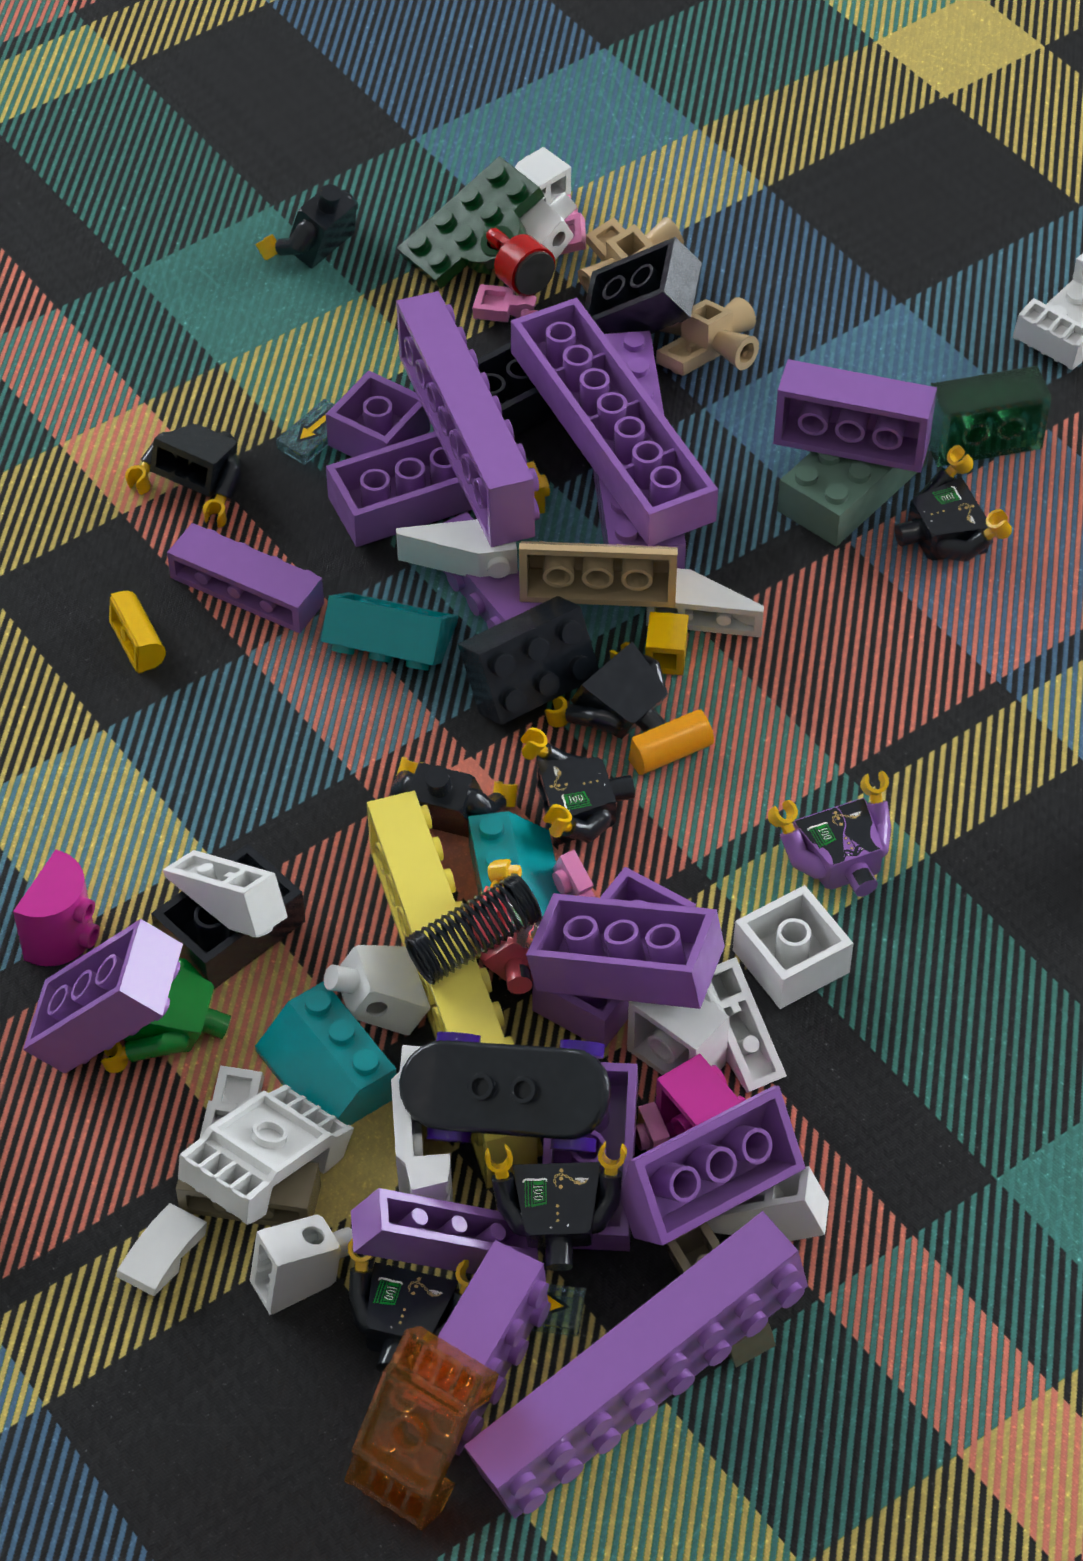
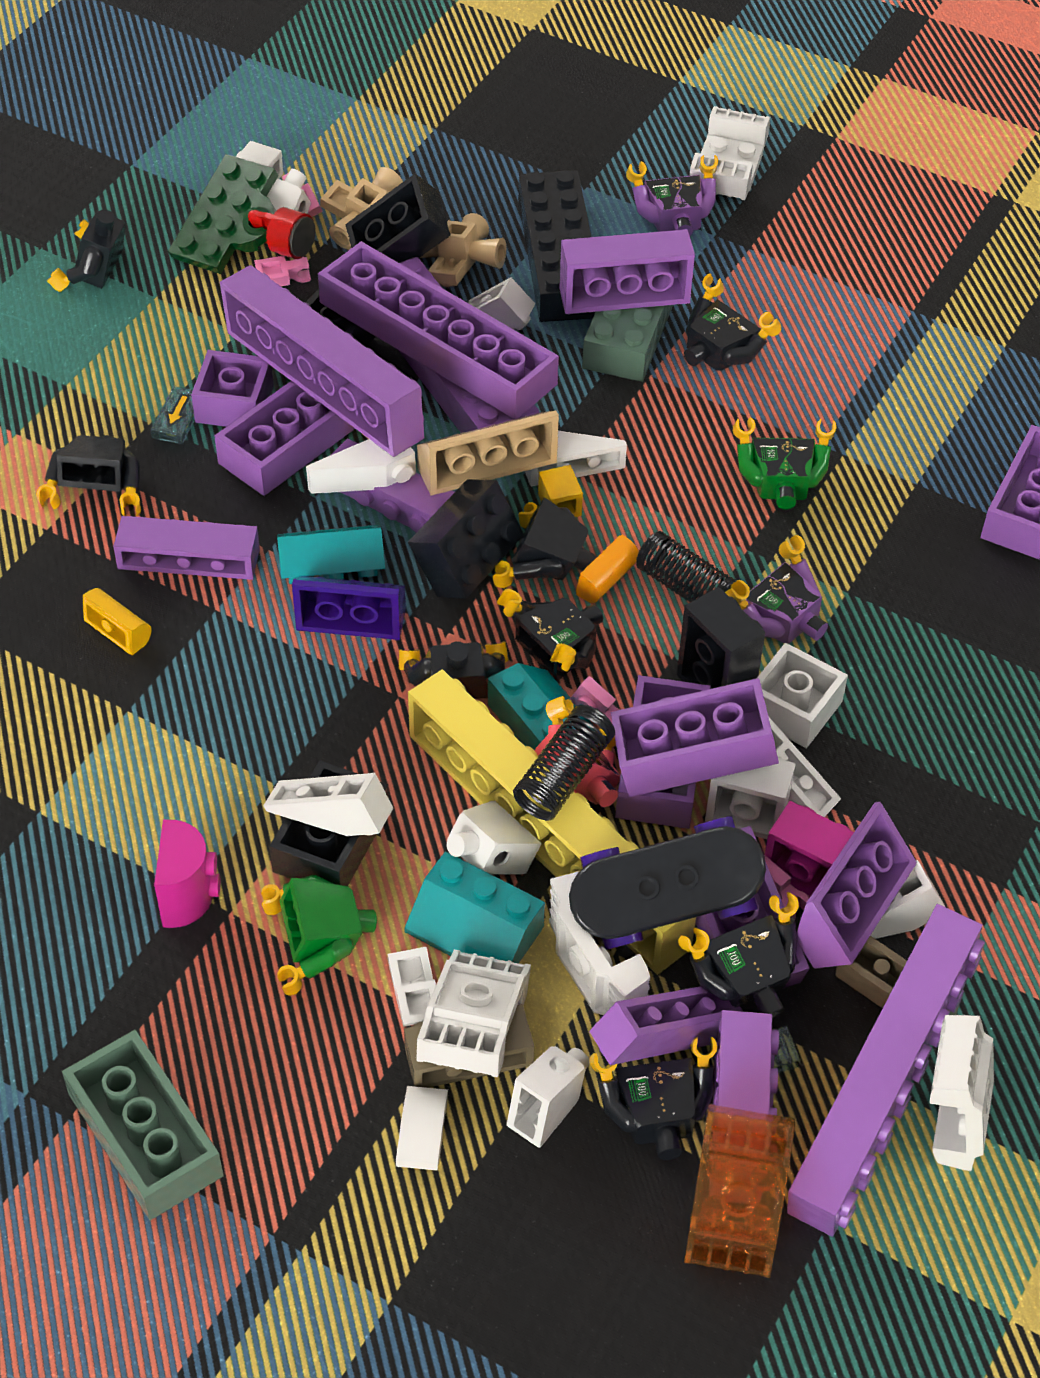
camera: 25 degrees left, 0 degrees up
medium lavender brick [23,919,183,1073] -> none
clear green brick [929,366,1052,467] -> none
none -> dark purple slope [292,576,406,640]
none -> white slope [468,277,535,330]
none -> black brick [518,170,595,322]
none -> torso [626,155,718,236]
none -> black piece [636,531,736,602]
none -> black brick [677,587,765,689]
none -> torso [732,417,836,510]
none -> white plate [930,1015,994,1171]

